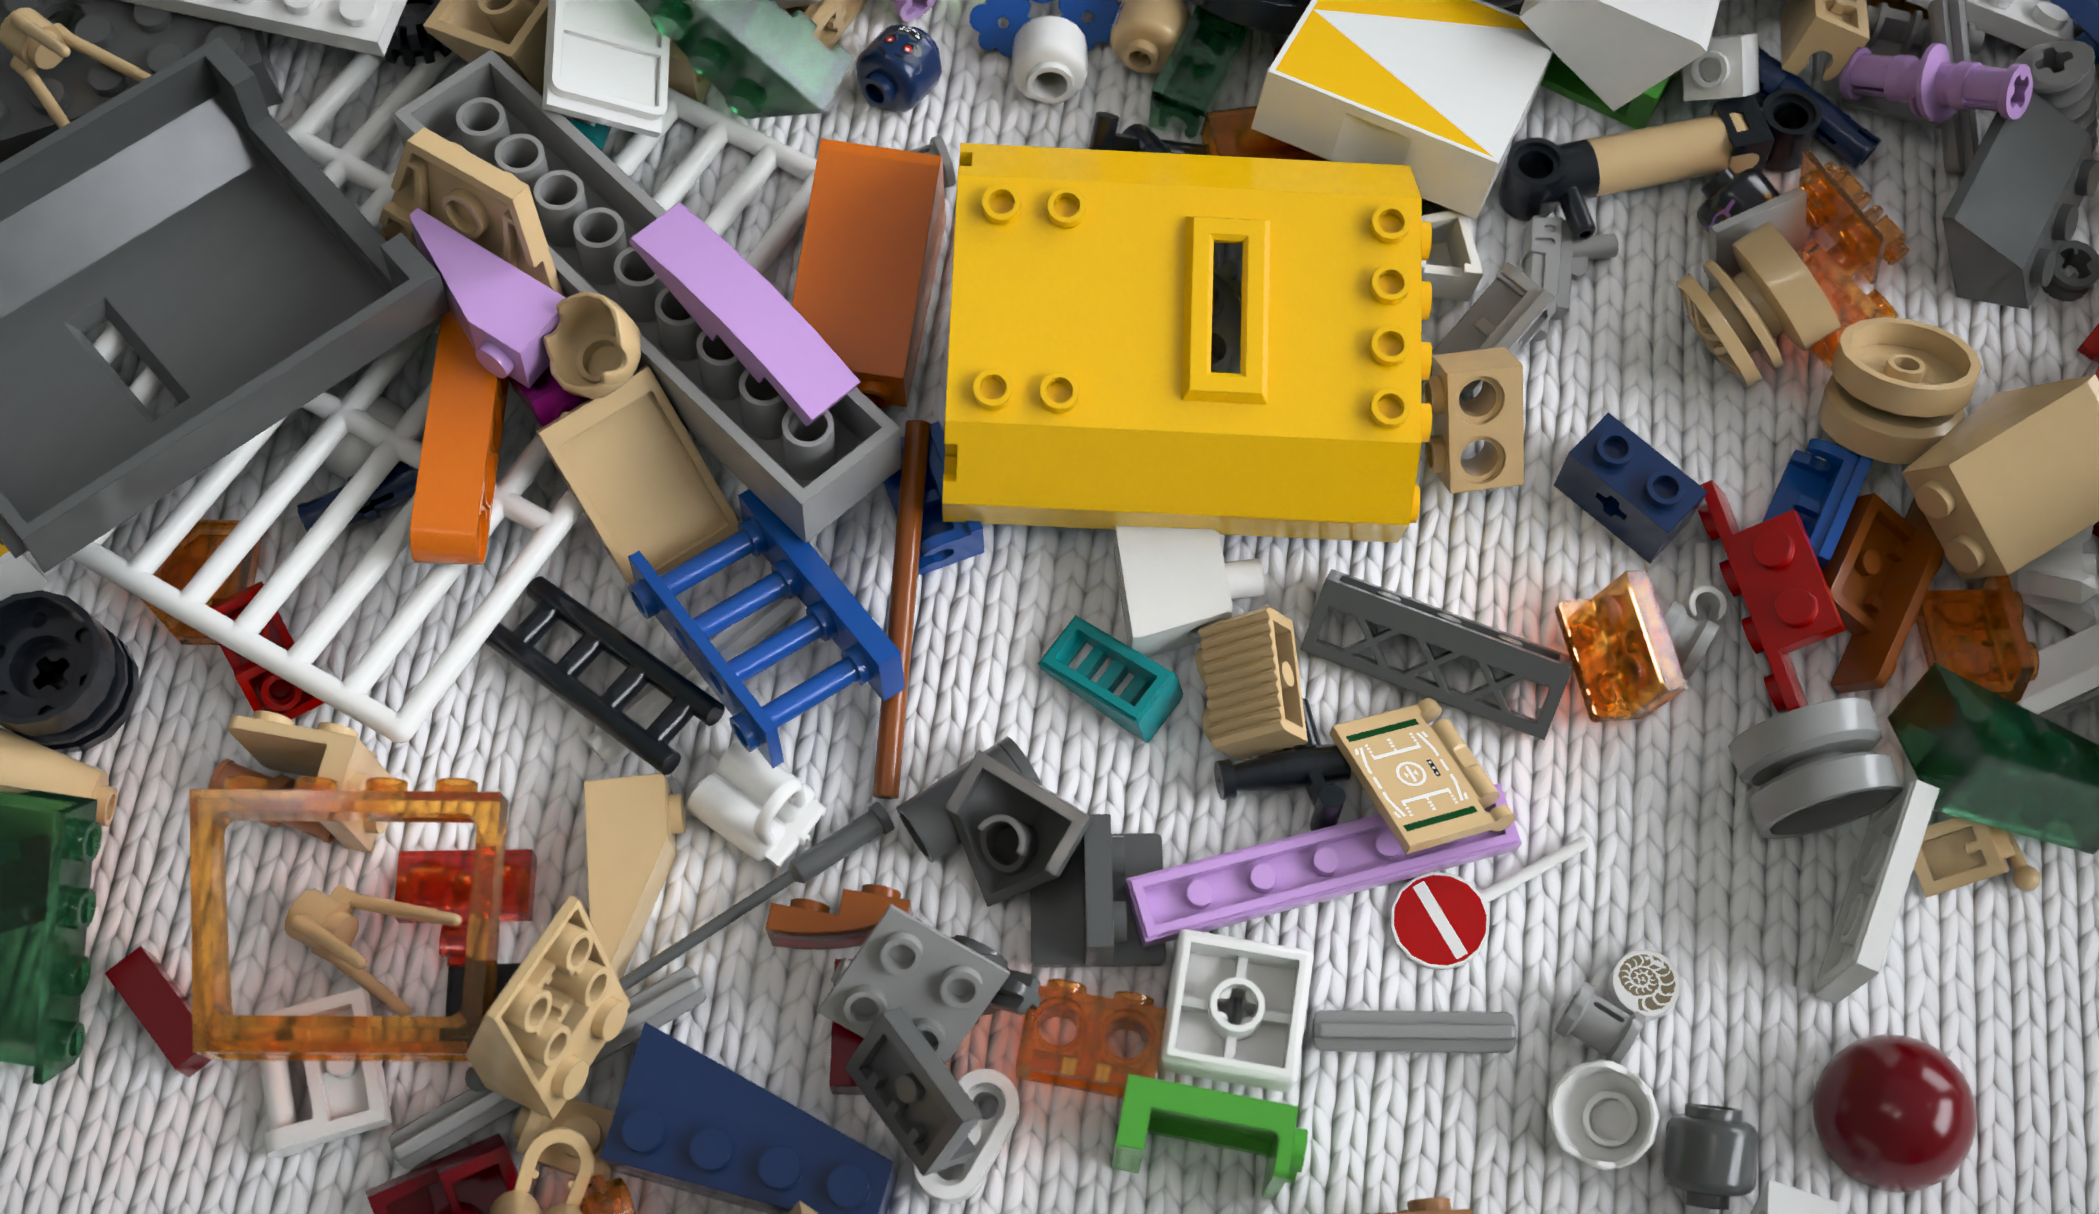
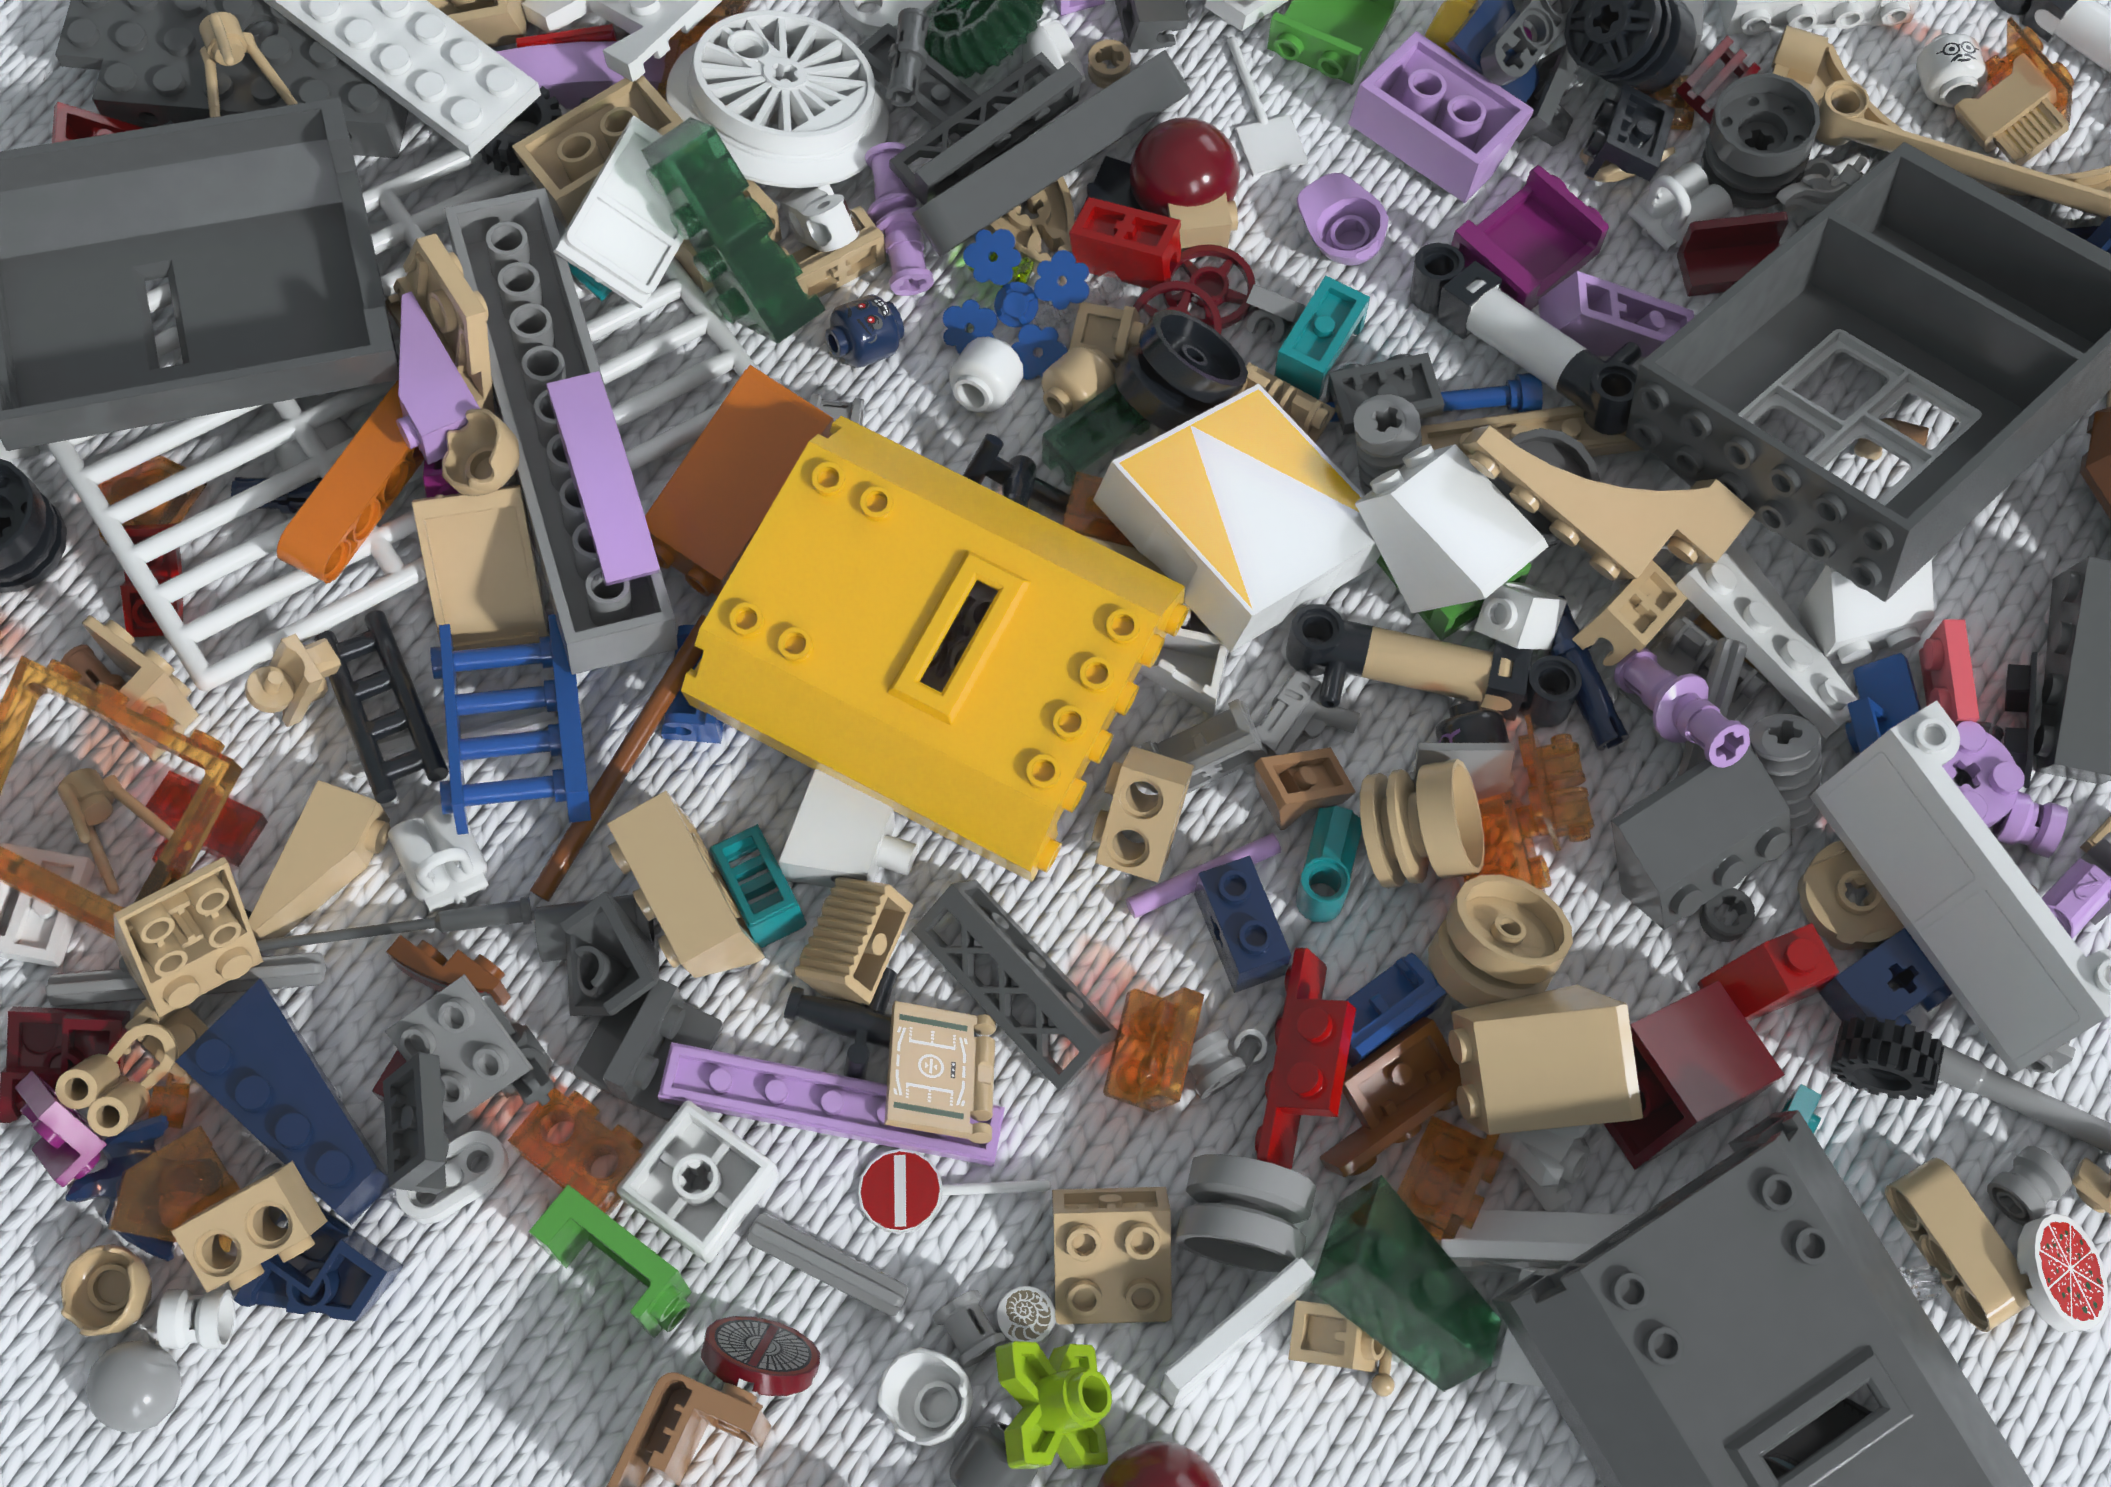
camera: 25 degrees right, 0 degrees up
none -> tan hips [245,633,341,727]
none -> tan slope [607,790,766,978]
none -> tile [700,1316,820,1396]
none -> lime plant [995,1341,1112,1469]
none -> tan bracket [1052,1187,1172,1324]
none -> lavender bar [1126,833,1281,919]
none -> medium nougat slope [1254,747,1356,830]
none -> teal piece [1296,806,1362,923]

